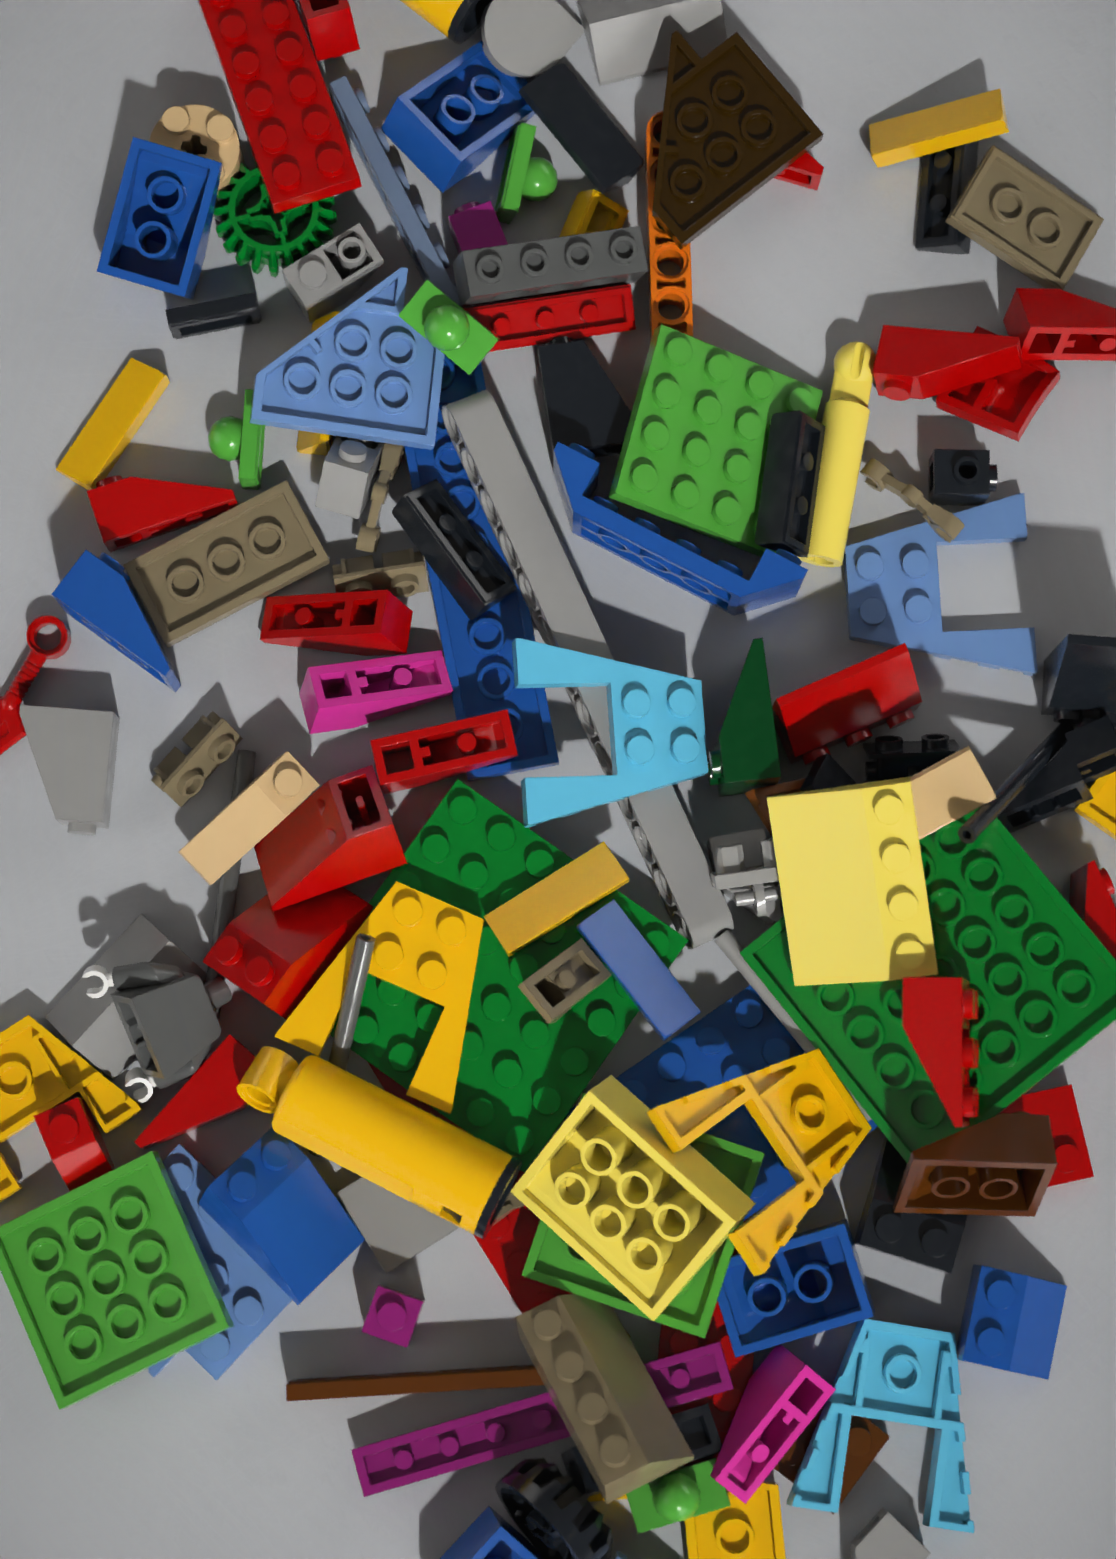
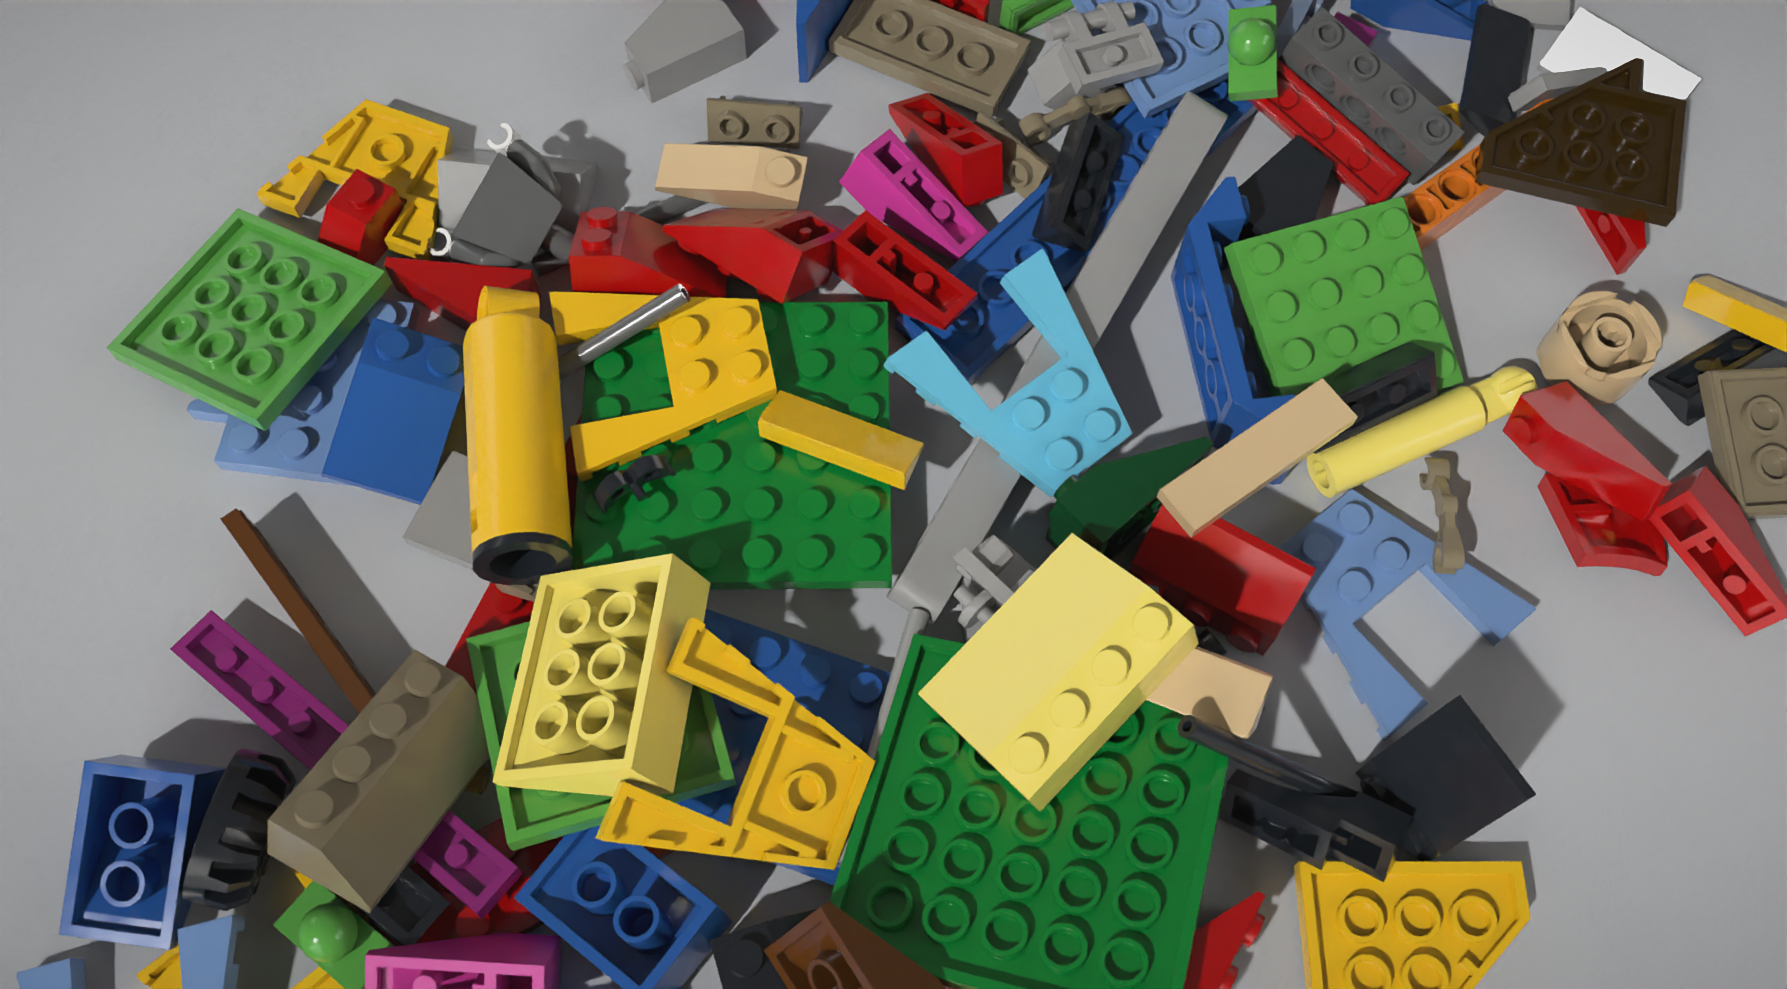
camera: 55 degrees right, 15 degrees down
magenta brick [361,1284,425,1348] -> none
bright green tile [494,122,557,224] -> none
dark tan slope [518,938,612,1024] -> none
blue slope [576,899,701,1041] -> none
red slope [903,977,979,1127] -> none
black brick [928,449,997,506] -> none
none -> black piece [593,455,676,514]
none -> light grey plate [1045,1,1164,95]
none -> tan tile [1157,378,1358,538]
none -> light grey tile [1508,66,1606,112]
none -> tan brick [1536,291,1662,406]

